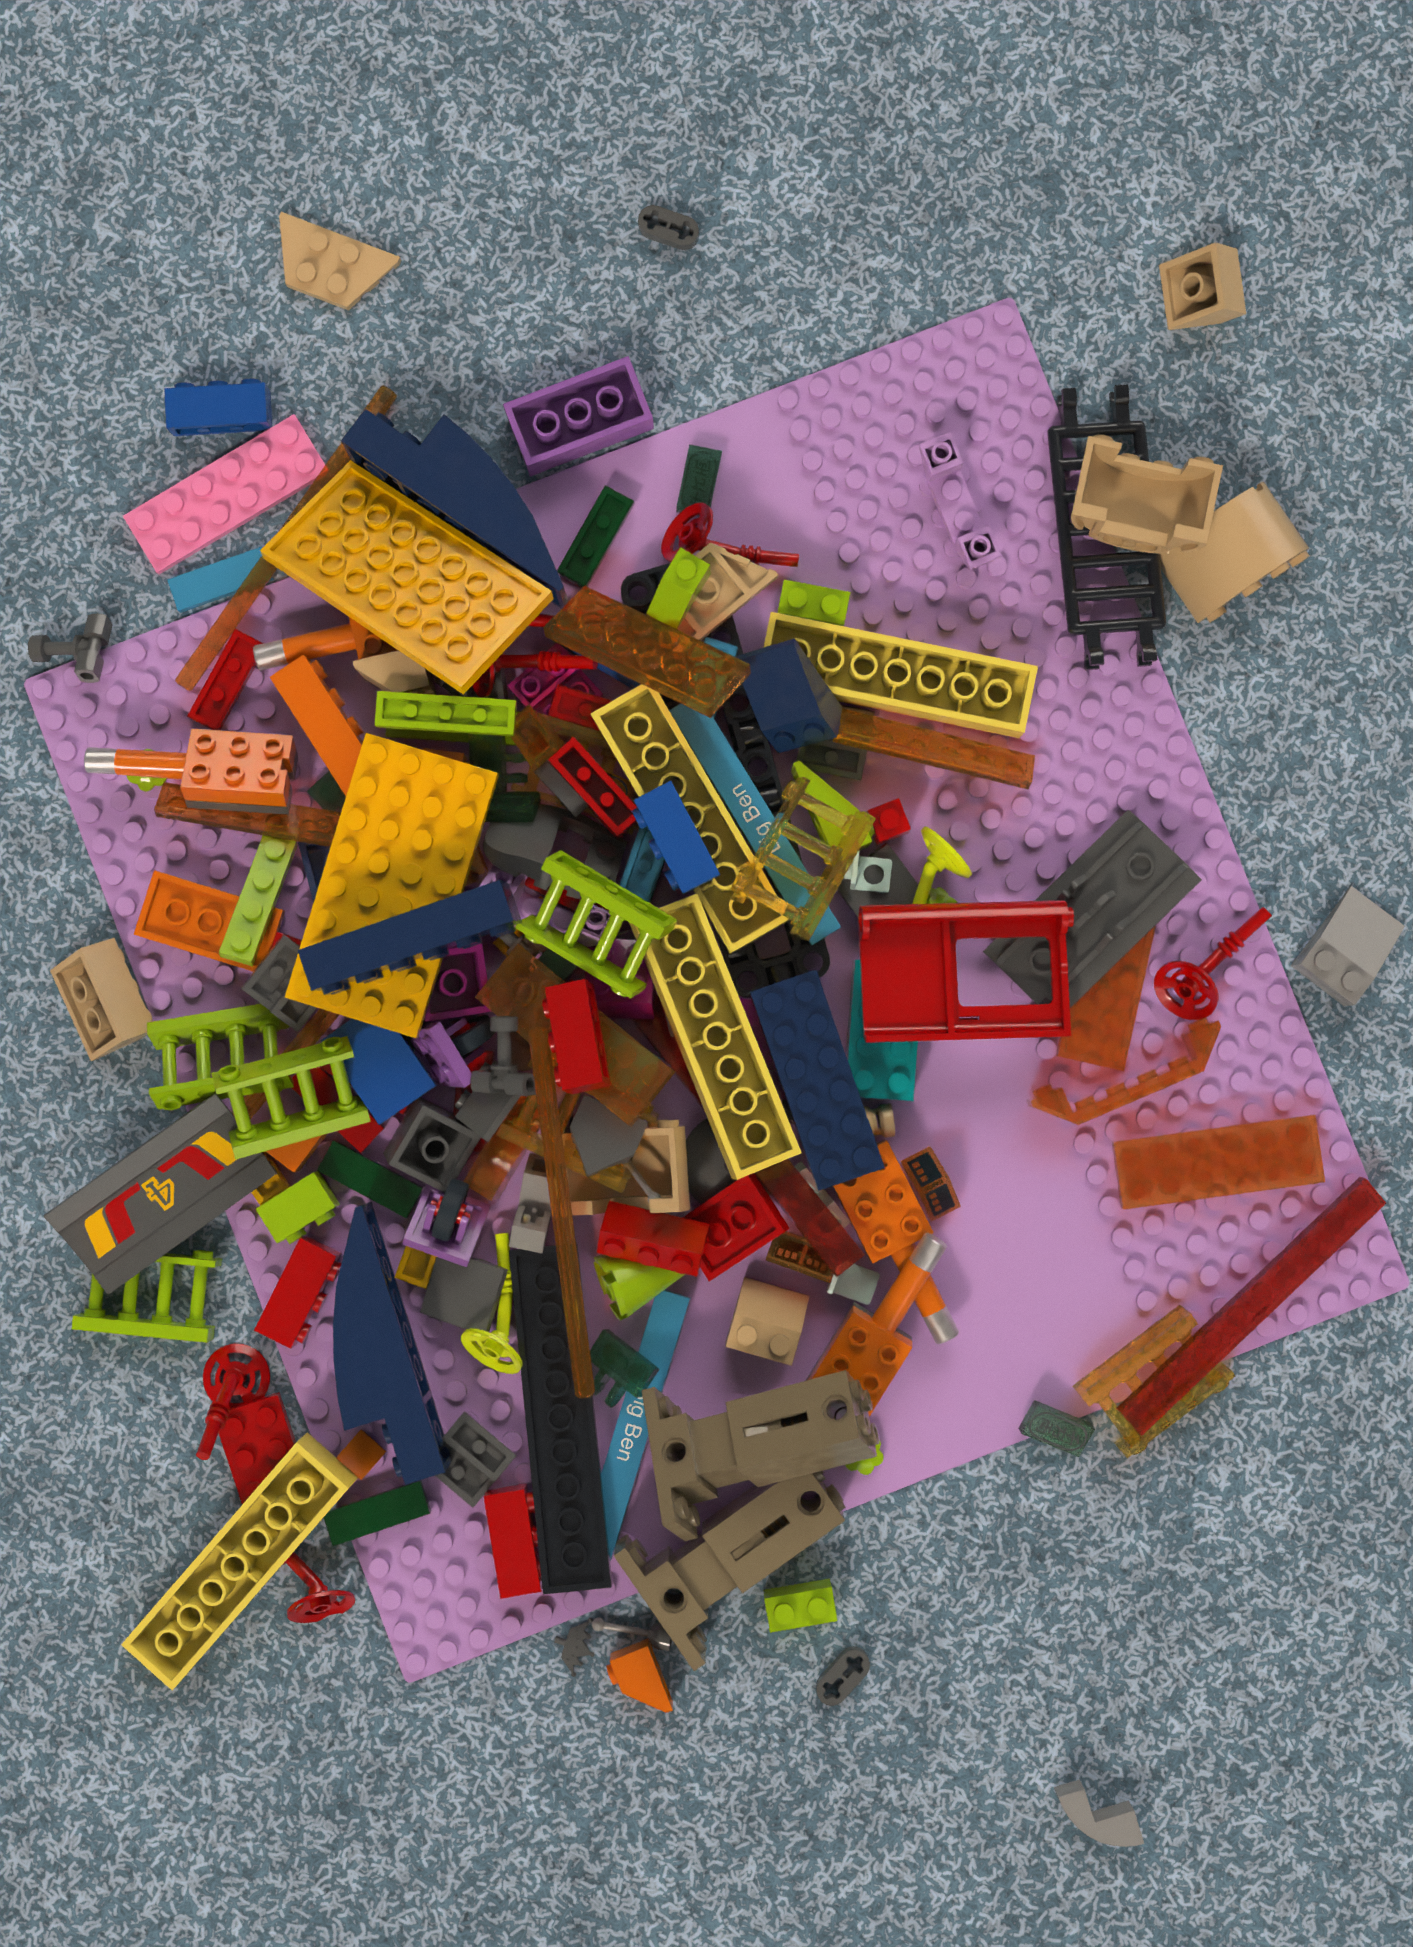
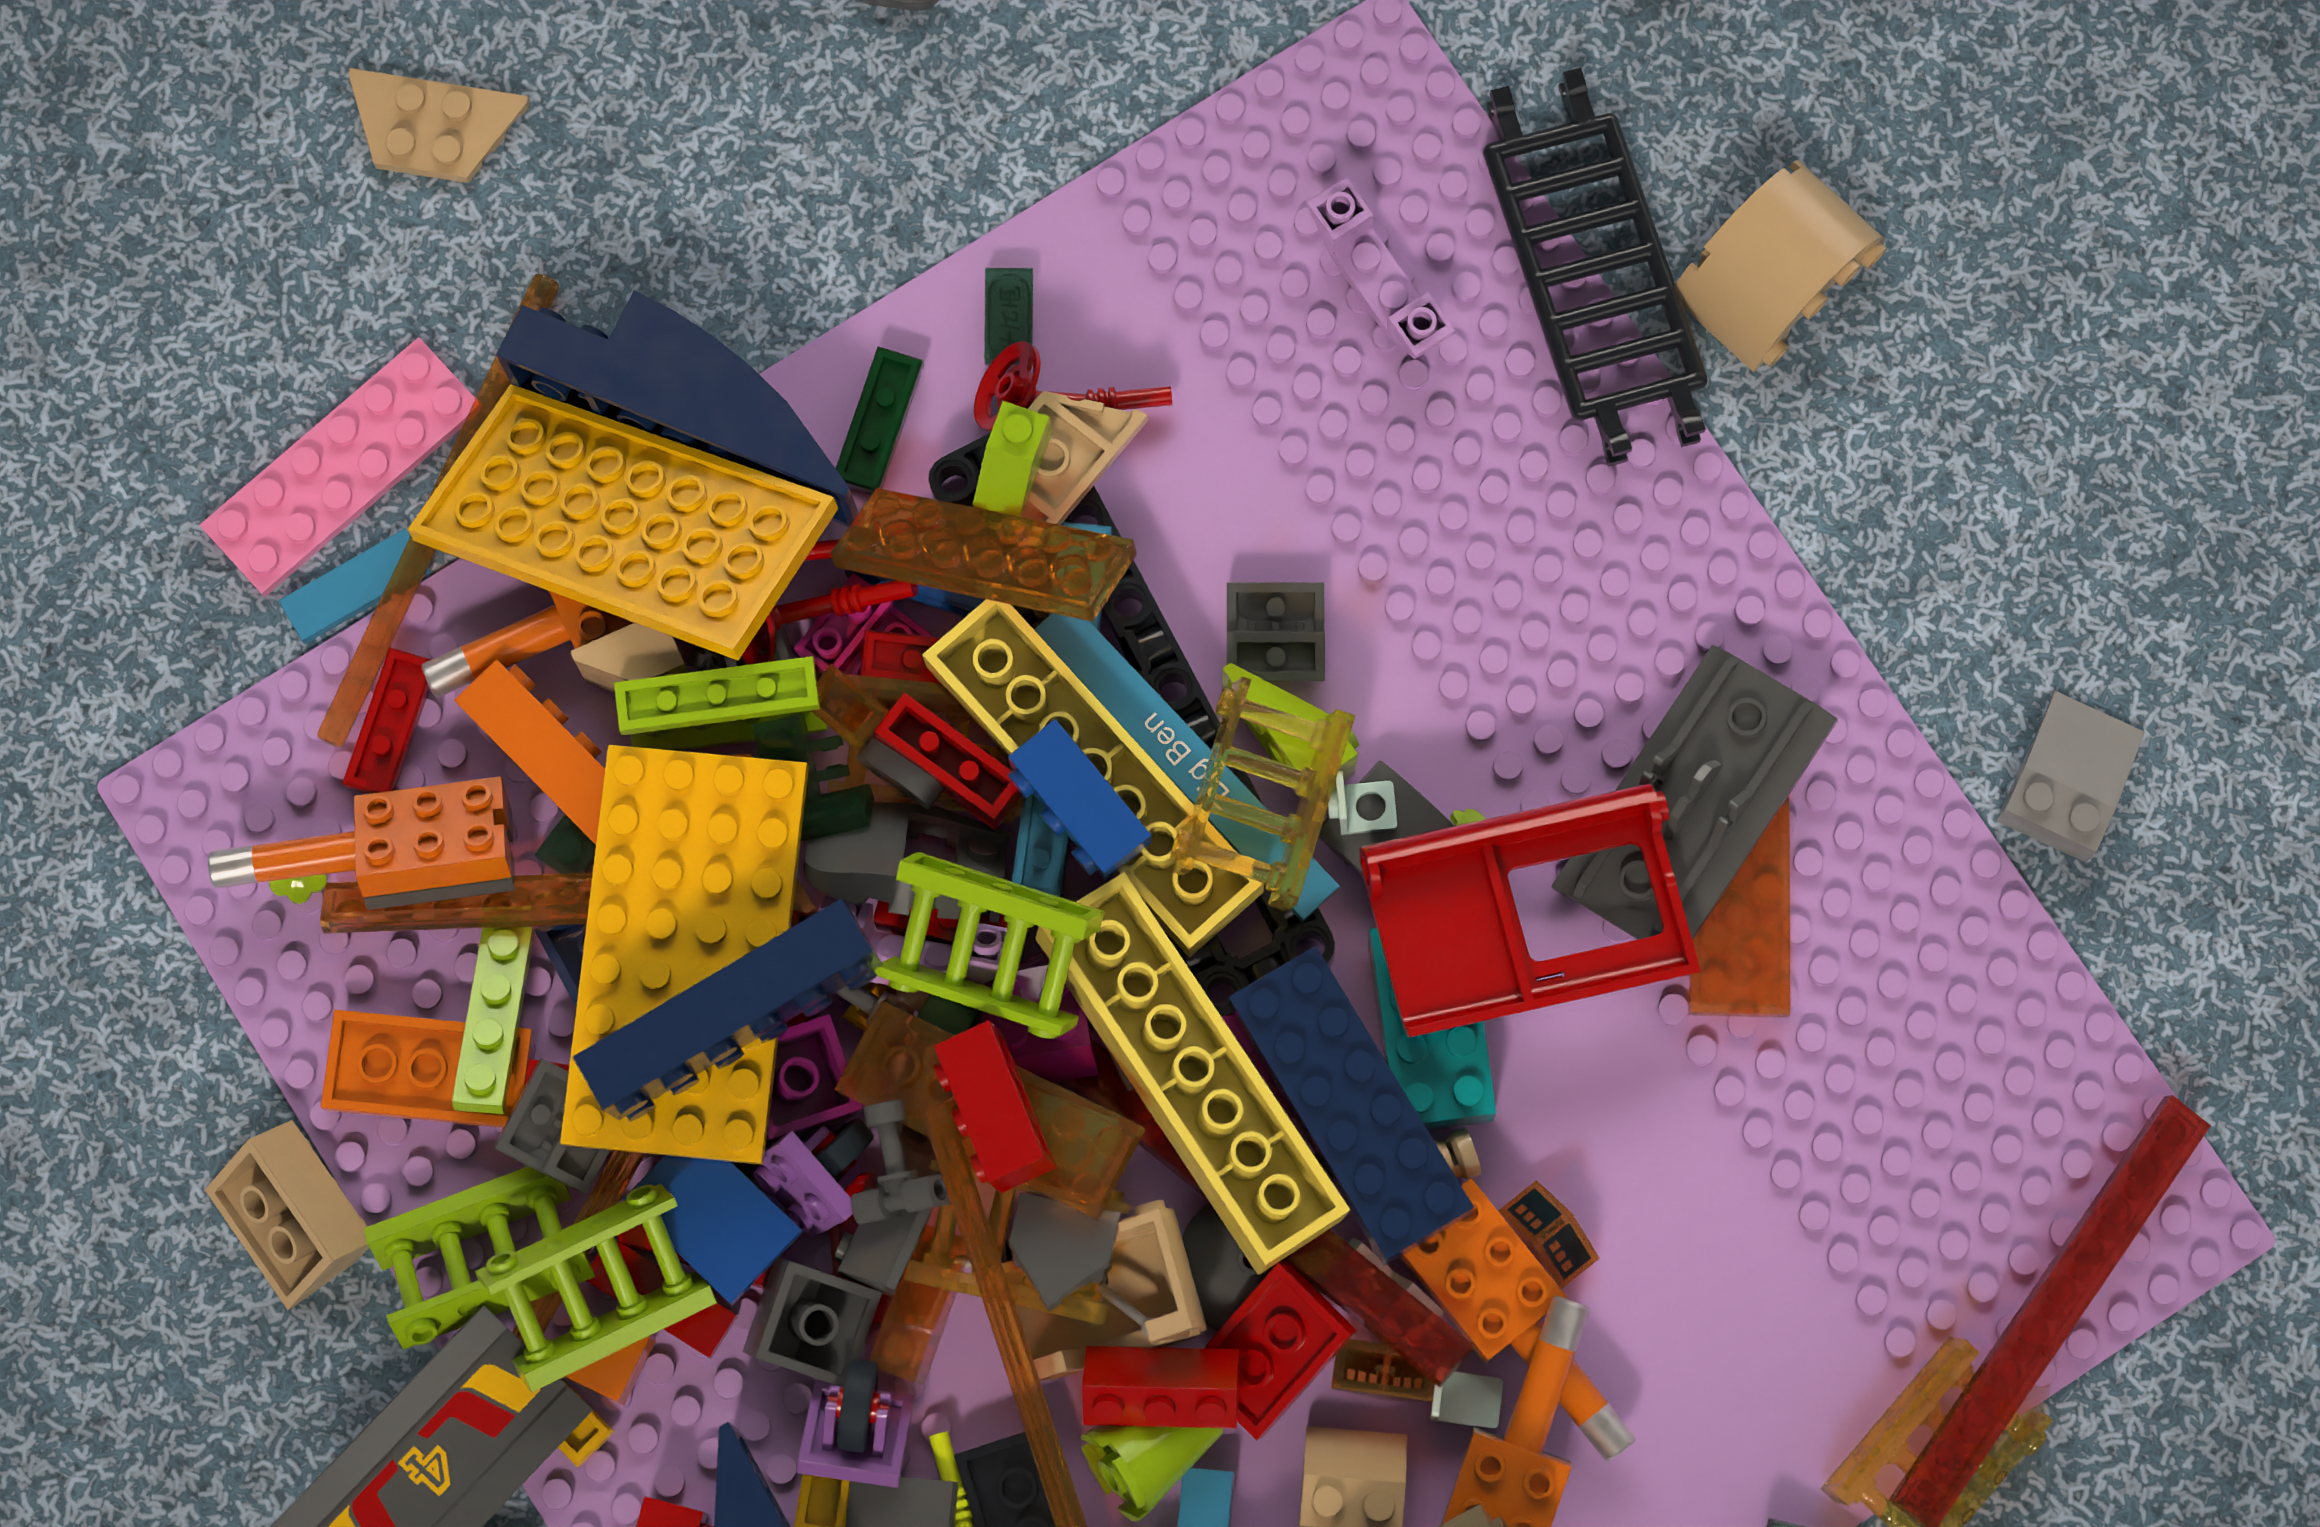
camera: 10 degrees left, 10 degrees down
dark grey bar [28,613,113,683] -> none
blue brick [164,379,272,436] -> none
lime brick [256,1171,340,1245] -> none
dark green tile [317,1140,423,1218] -> none
medium lavender brick [503,356,654,477] -> none
light grey brick [509,1153,561,1253] -> none
dark blue slope [734,638,843,753] -> none
light yellow brick [763,612,1038,738] -> none
lime brick [777,579,850,626] -> none
clear orange plate [832,708,1035,789] -> none
red brick [864,798,911,845] -> none
neon yellow dish [912,826,972,904] -> none
clear orange slope [1026,1018,1221,1125] -> none
tan cylinder [1071,435,1223,554] -> none
clear orange plate [1112,1115,1325,1210] -> none
red dish [1154,907,1272,1020] -> none

